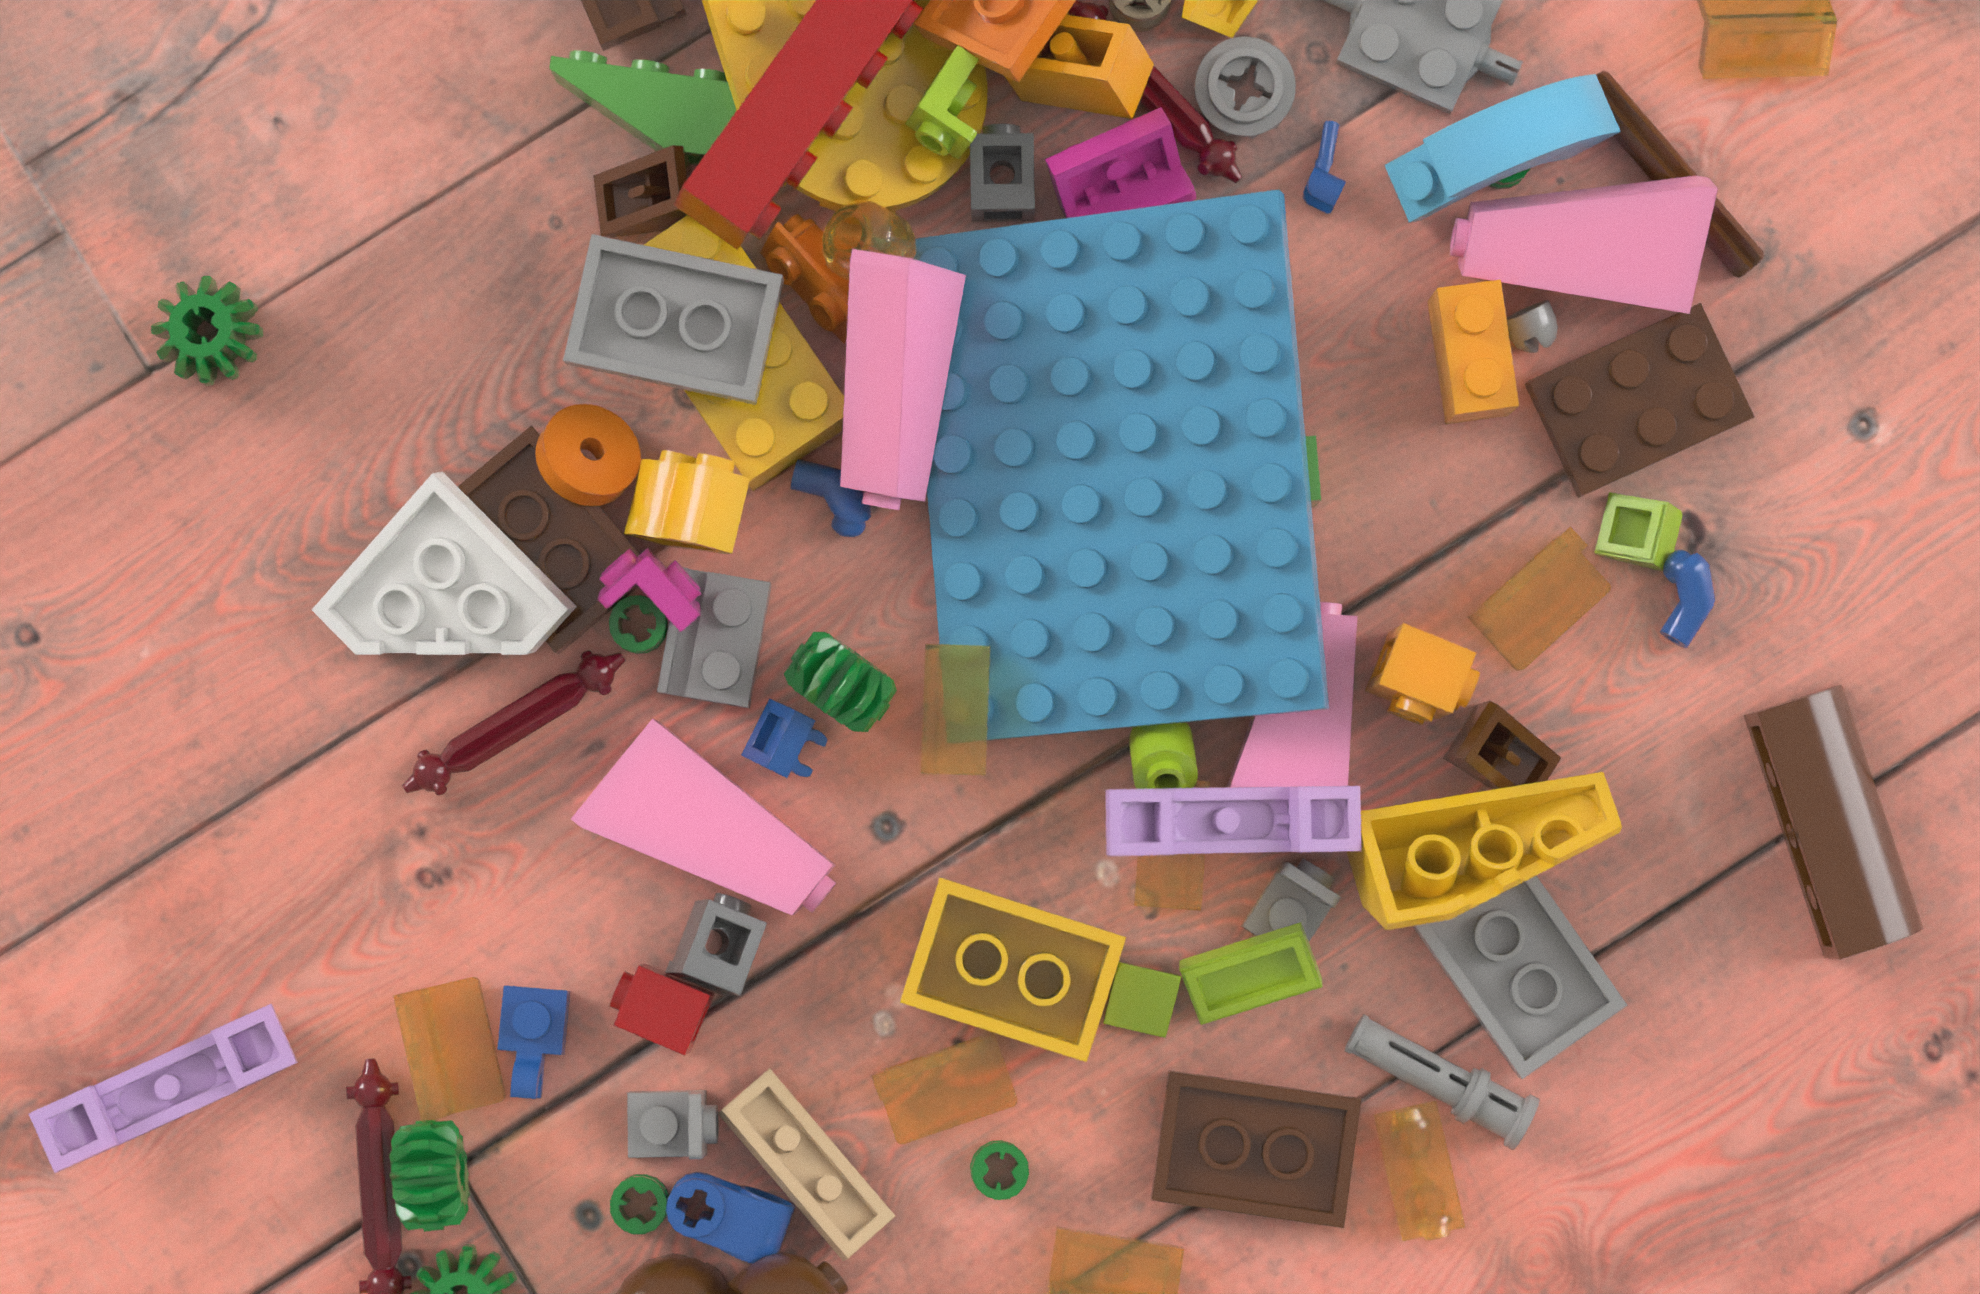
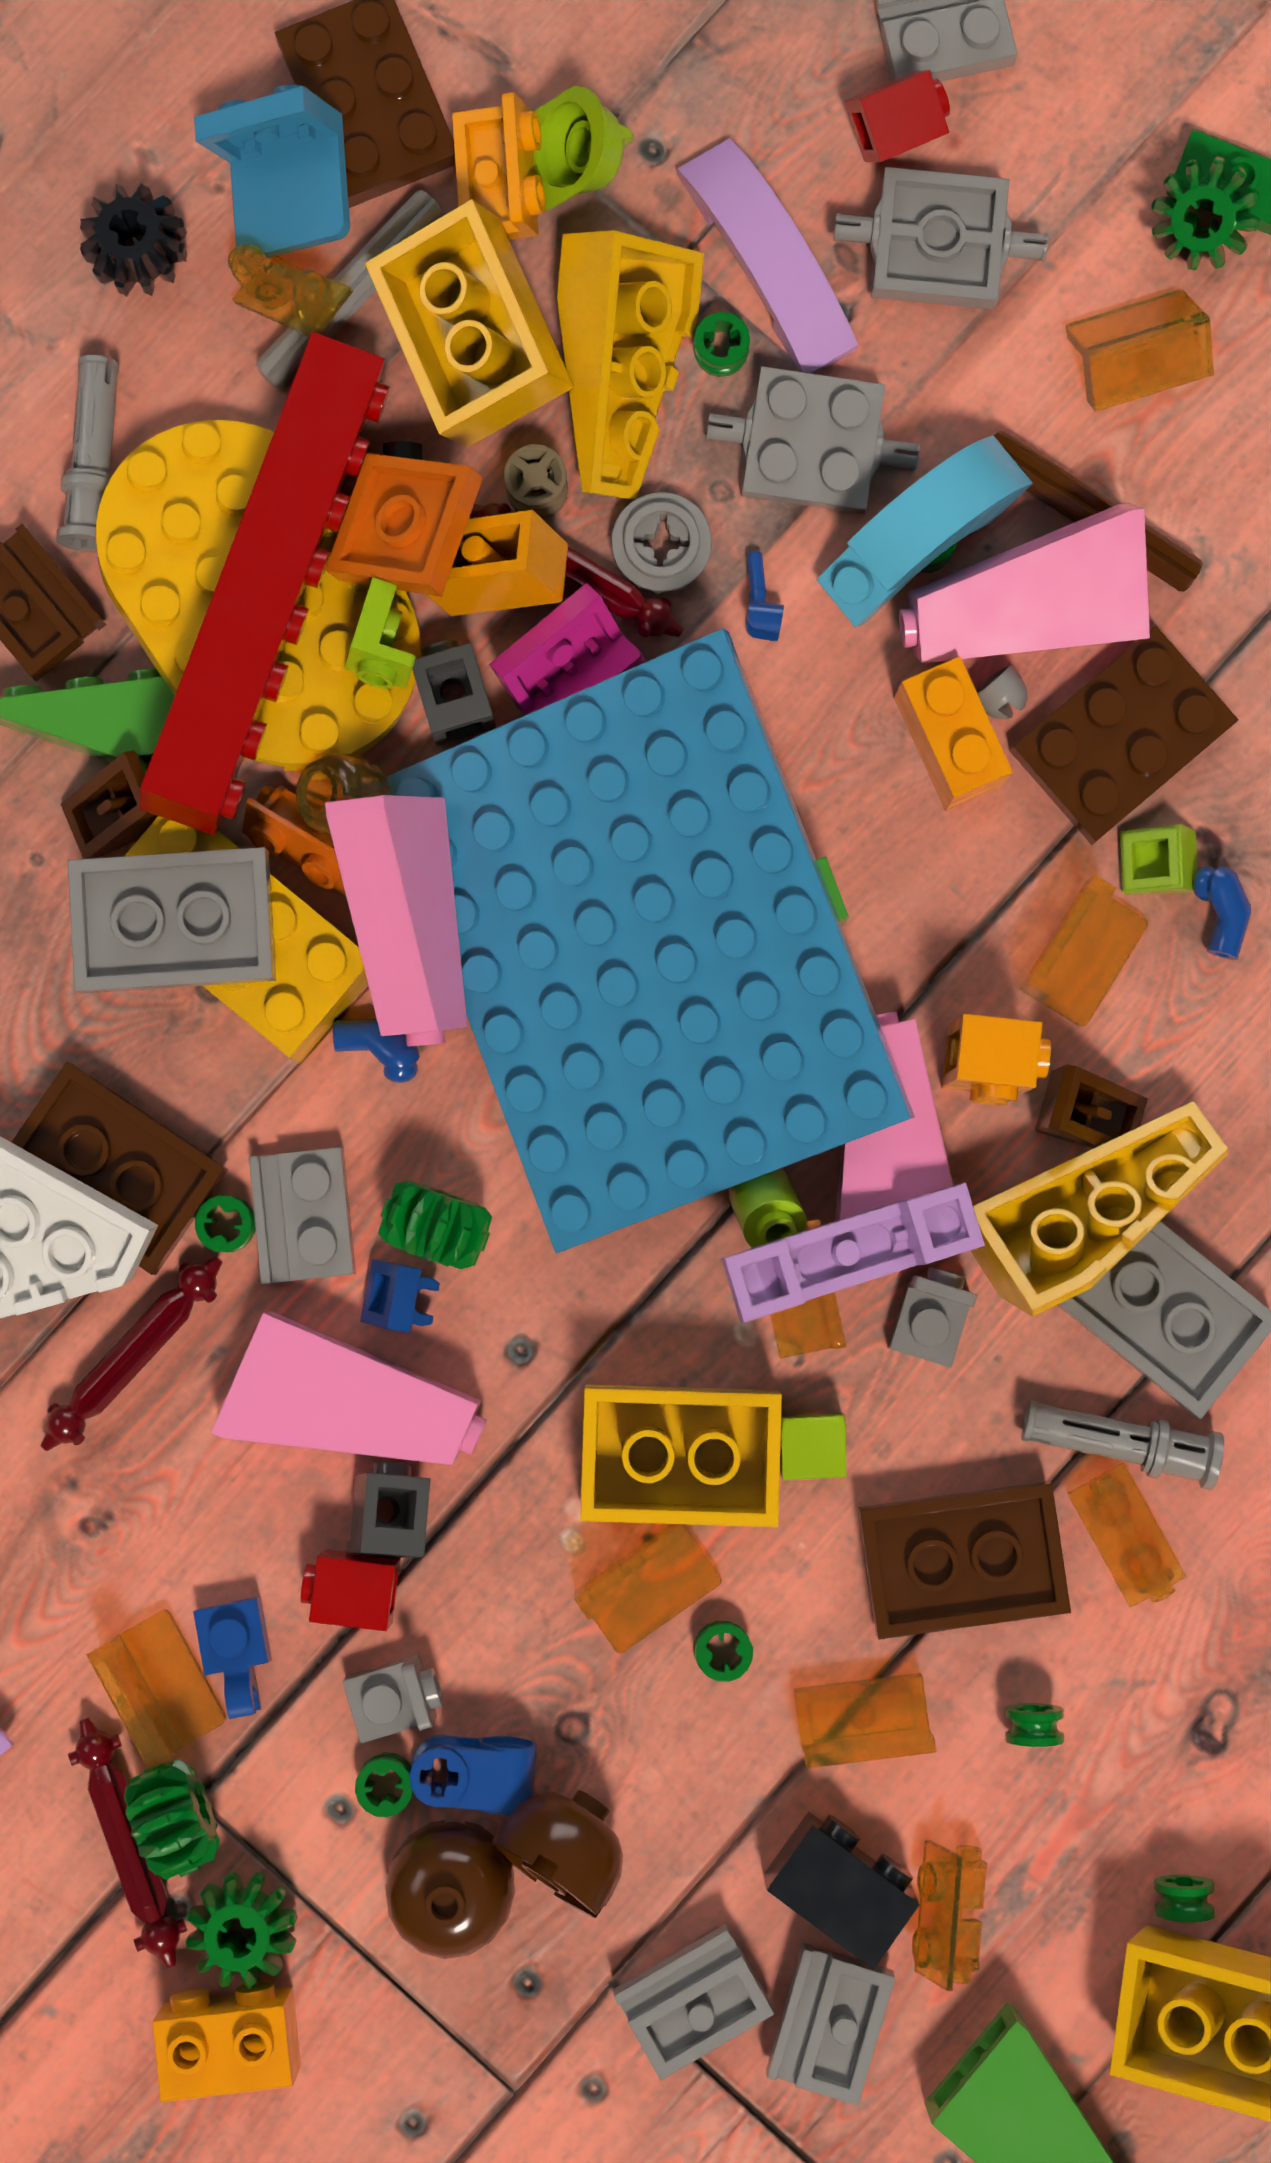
camera: 15 degrees left, 0 degrees up
orange piece [536,404,641,506] -> none
dark pink bracket [598,547,701,632] -> none
yellow brick [624,450,750,554] -> none
tan plate [717,1069,895,1261] -> none
clear yellow panel [921,644,991,776] -> none
lime tile [1179,922,1323,1025] -> none

